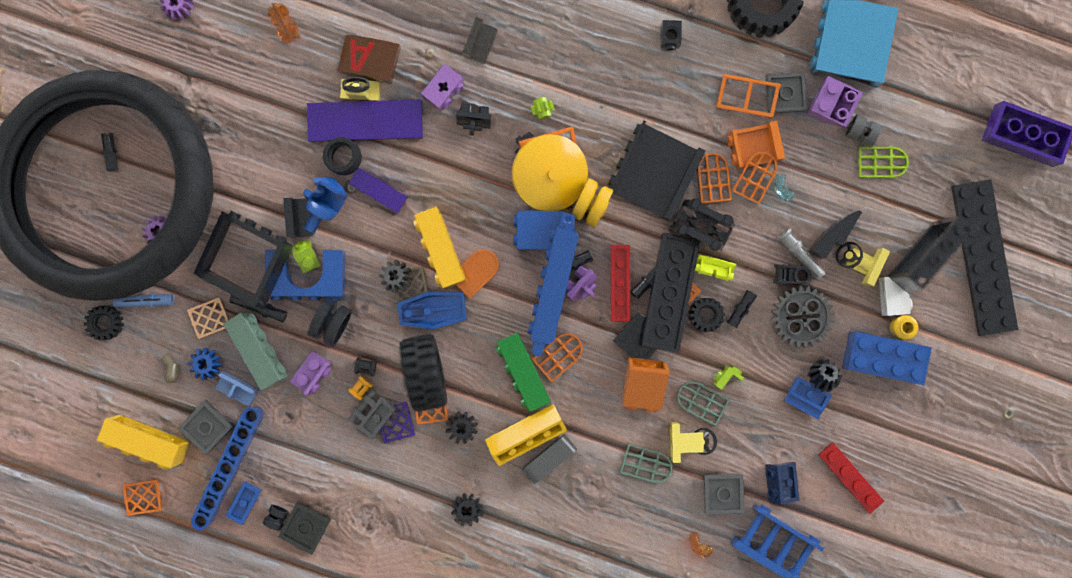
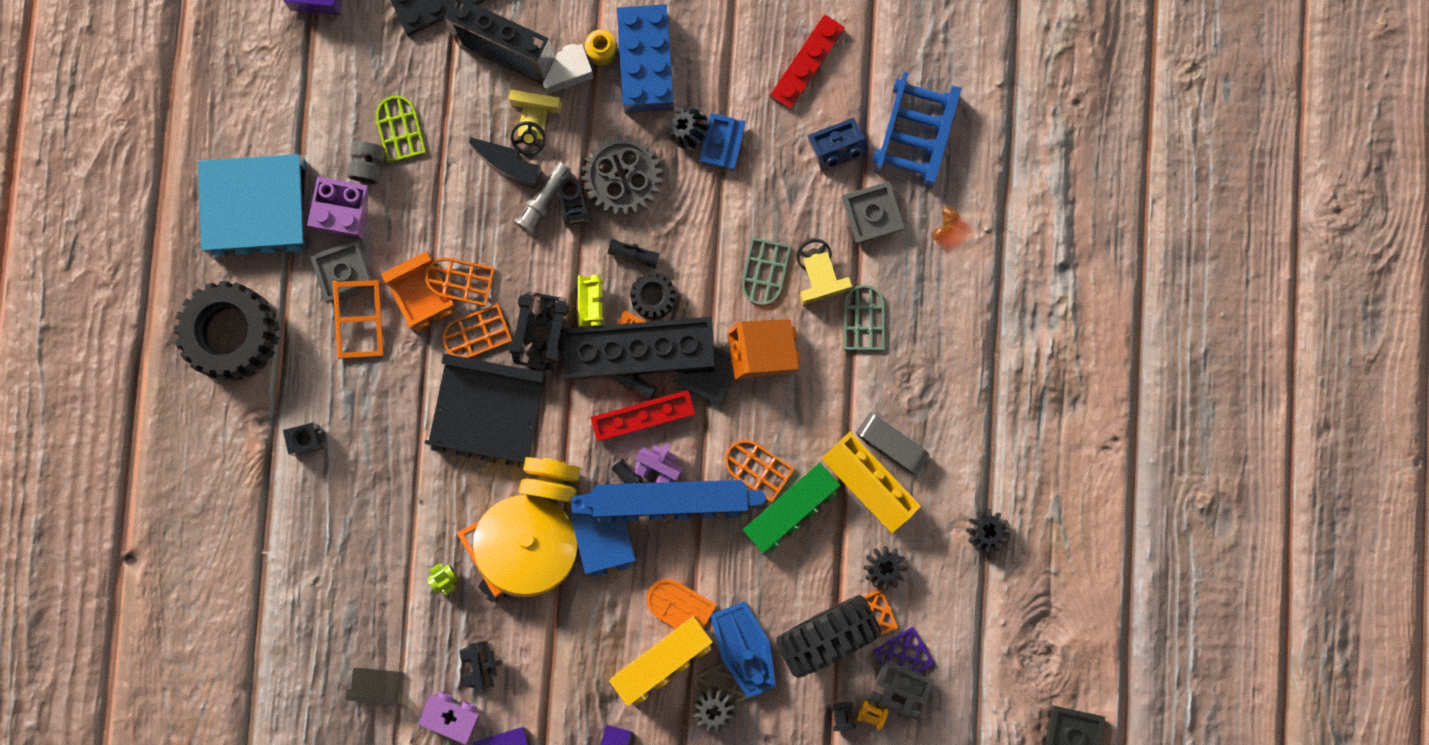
camera: 105 degrees left, 5 degrees down
lime bracket [713,366,744,390] -> none
clear light blue arm [775,174,794,201] -> none

